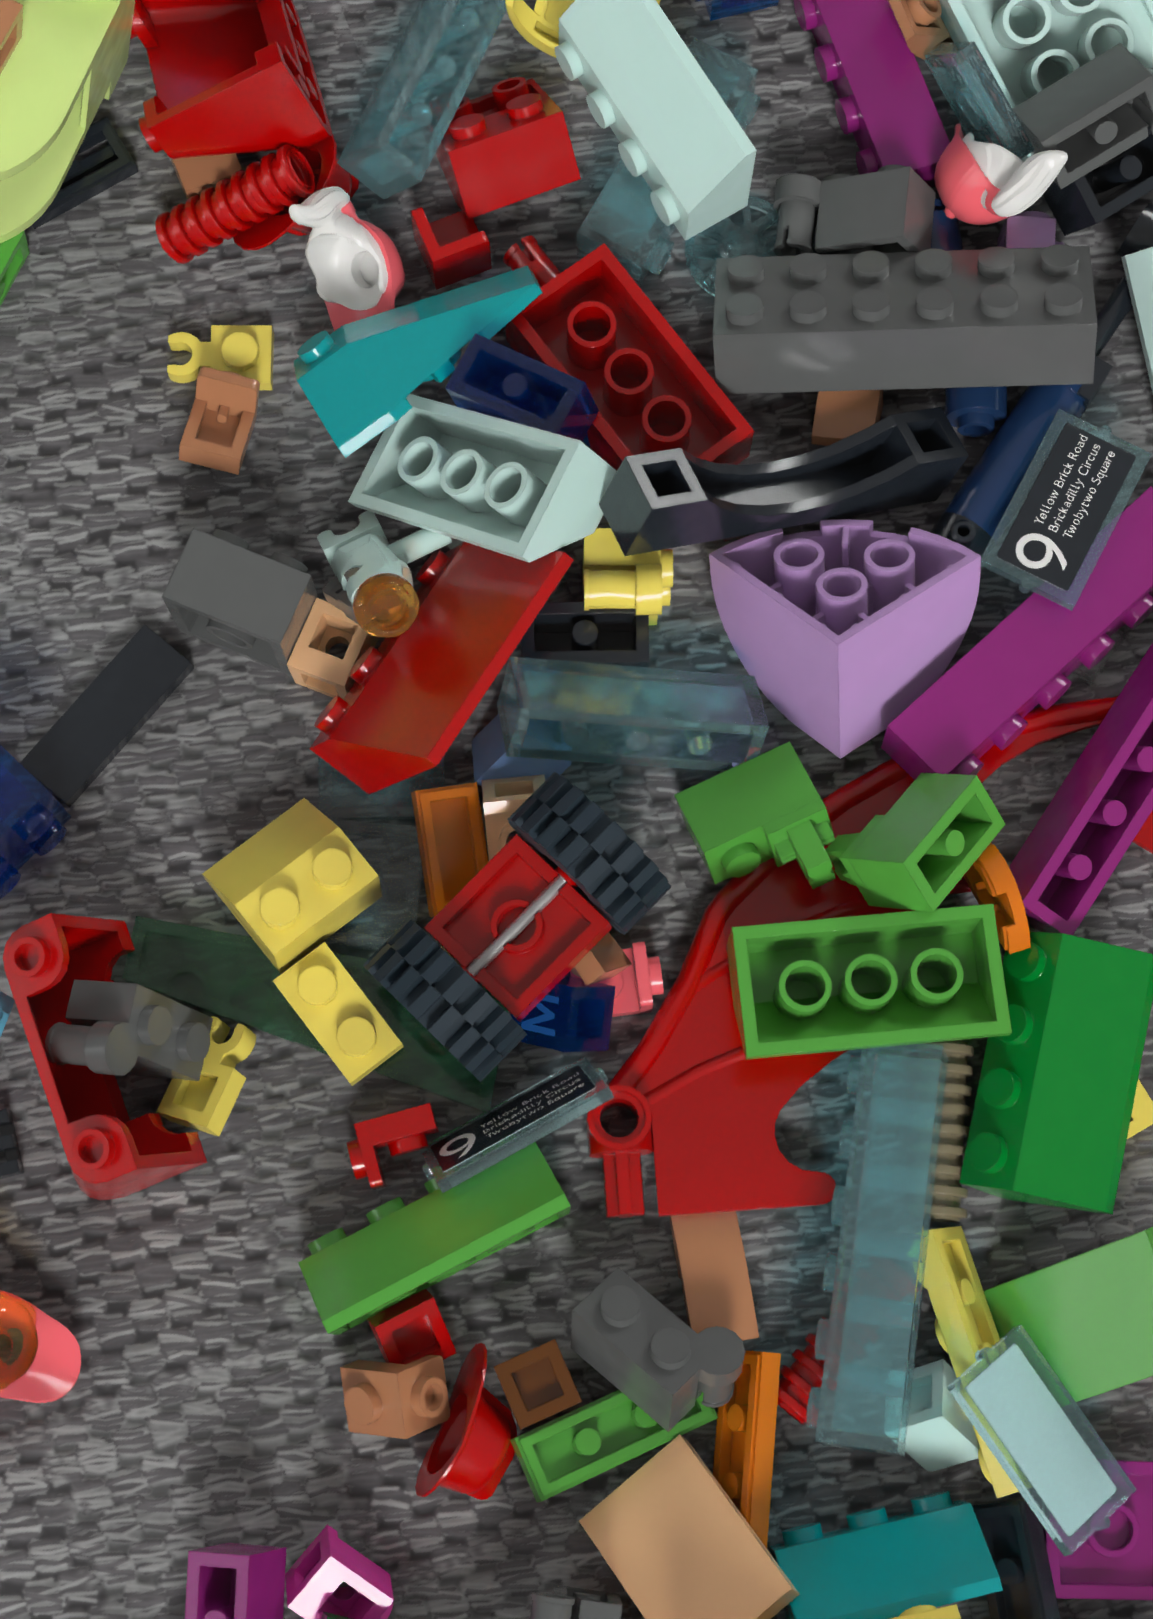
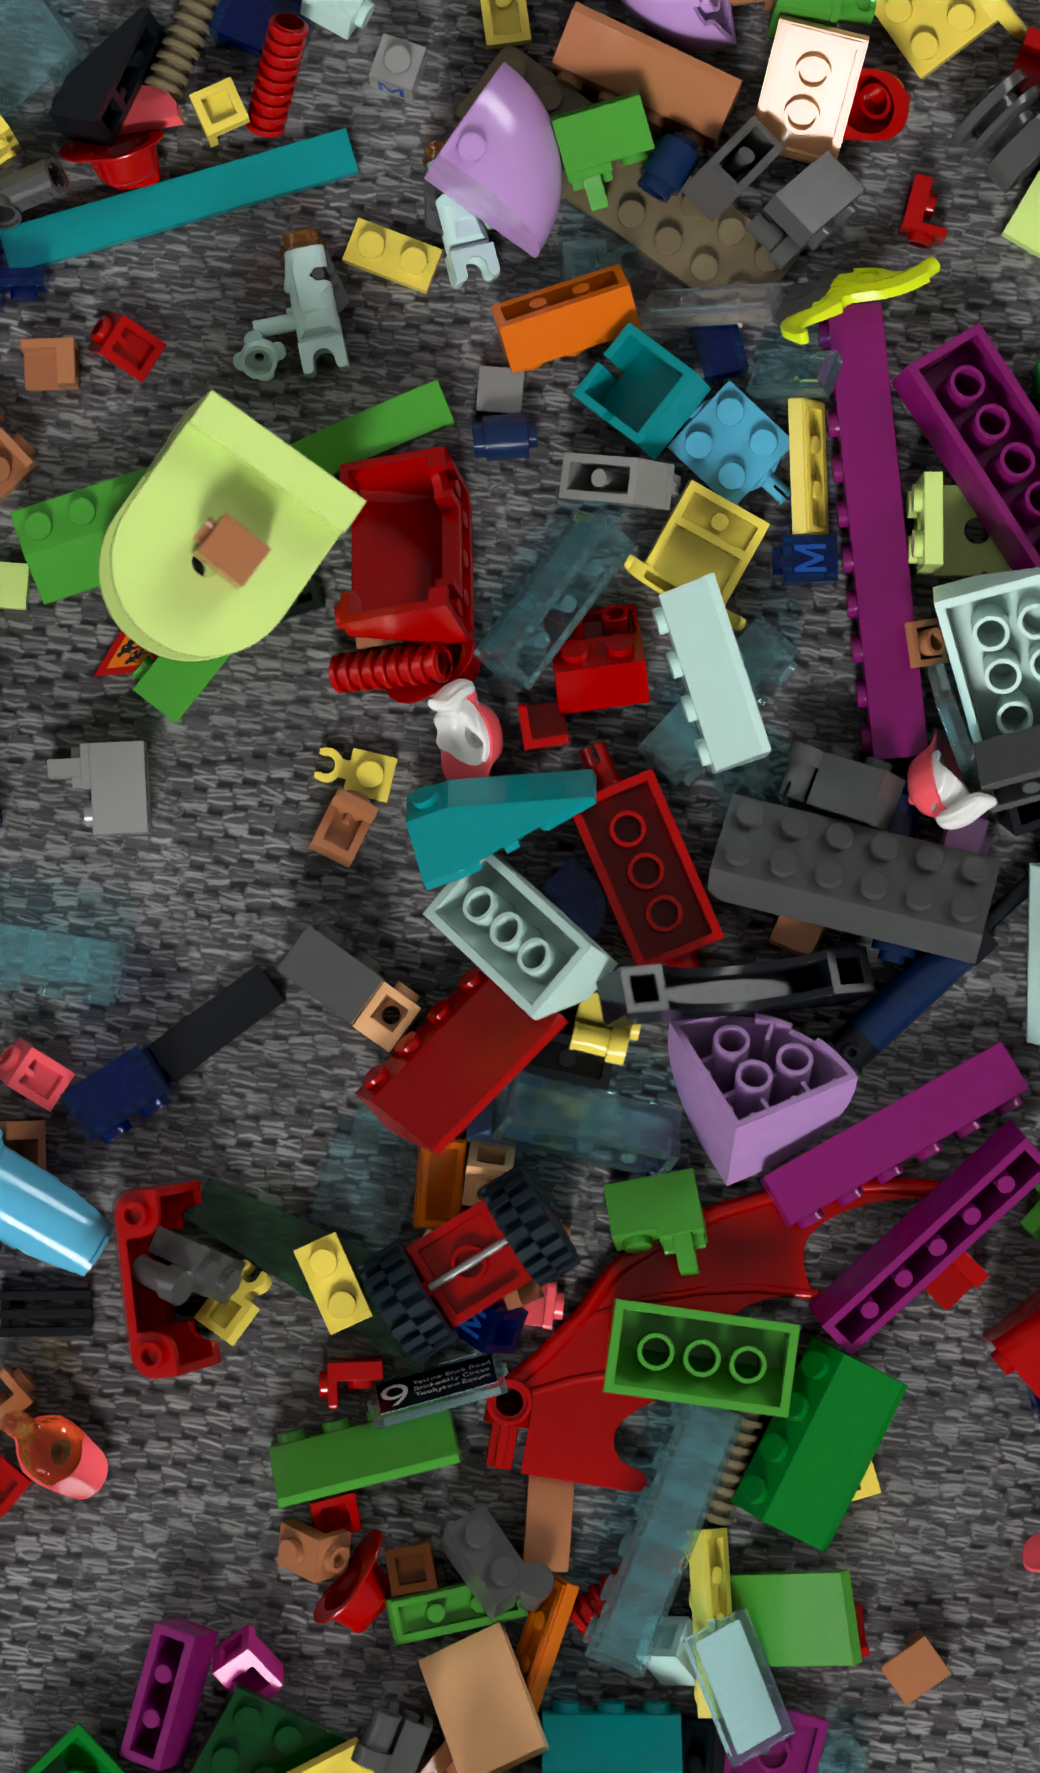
camera: 15 degrees right, 10 degrees up
light yellow slope [202,798,382,974] -> none
piece [317,511,452,638] -> none
clear blue brick [445,333,599,441] -> none
bright green hinge [826,773,1006,912] -> none
orange tile [963,843,1031,954] -> none
piece [981,409,1152,611] -> none

